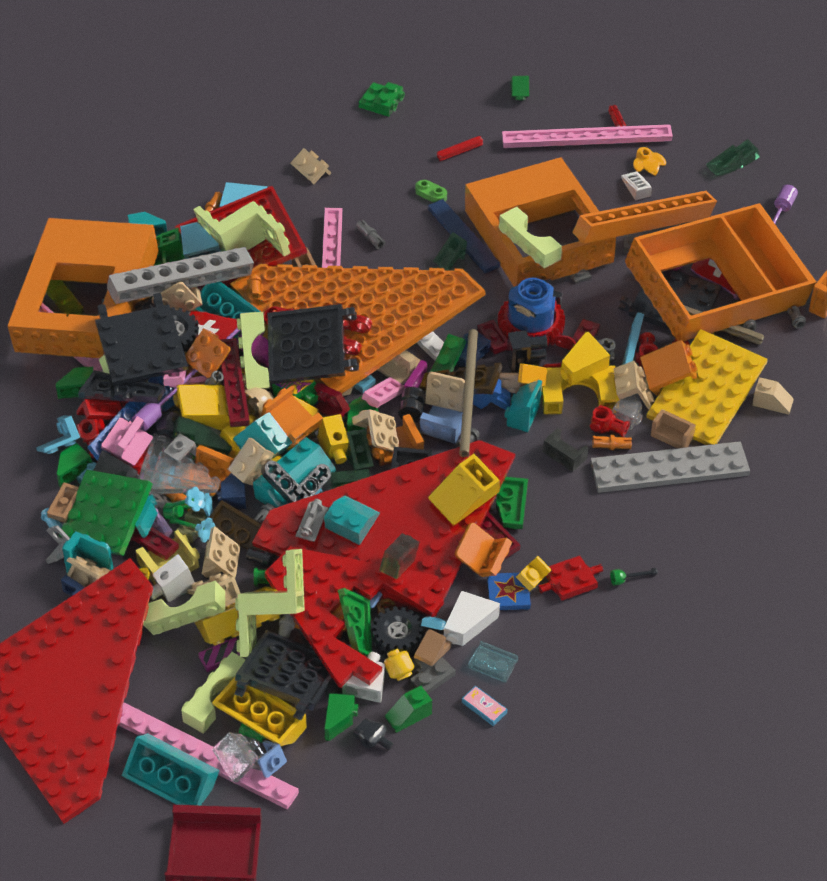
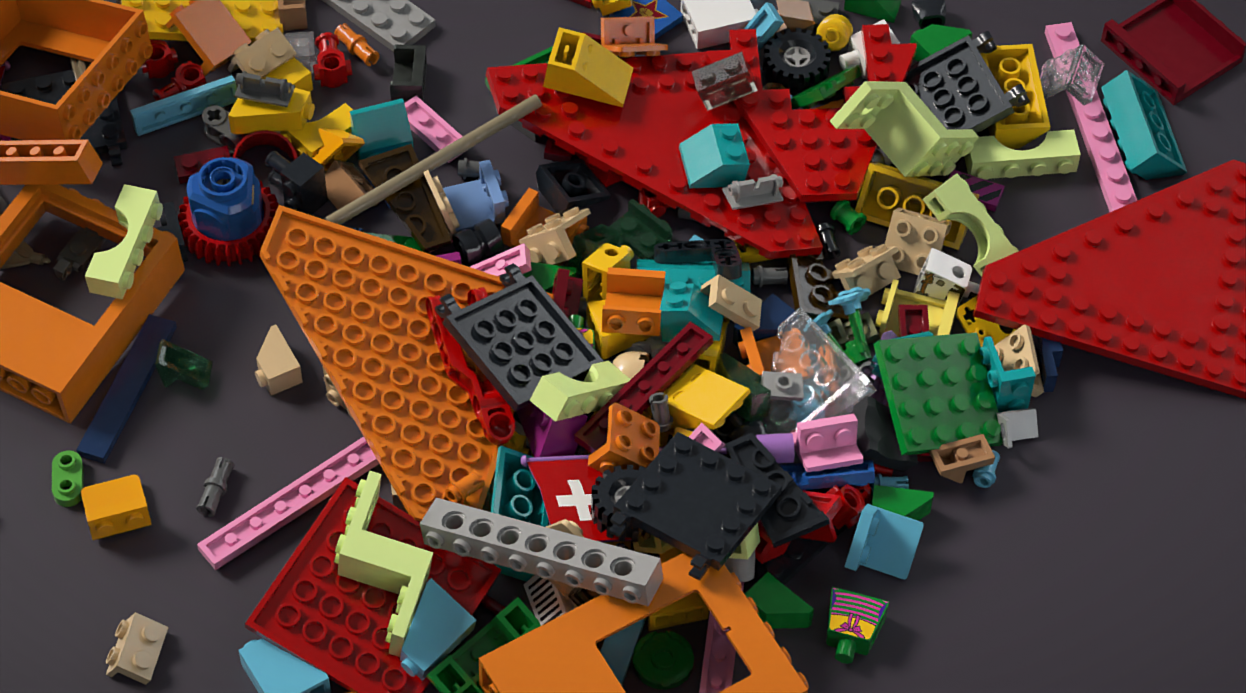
camera: 130 degrees left, 5 degrees up
medium blue bracket [258,740,287,778] -> none
none -> light orange bracket [81,475,152,540]
none -> dark grey hinge [234,71,295,107]
none -> bright pink plate [405,96,466,163]
none -> torso [826,587,889,664]

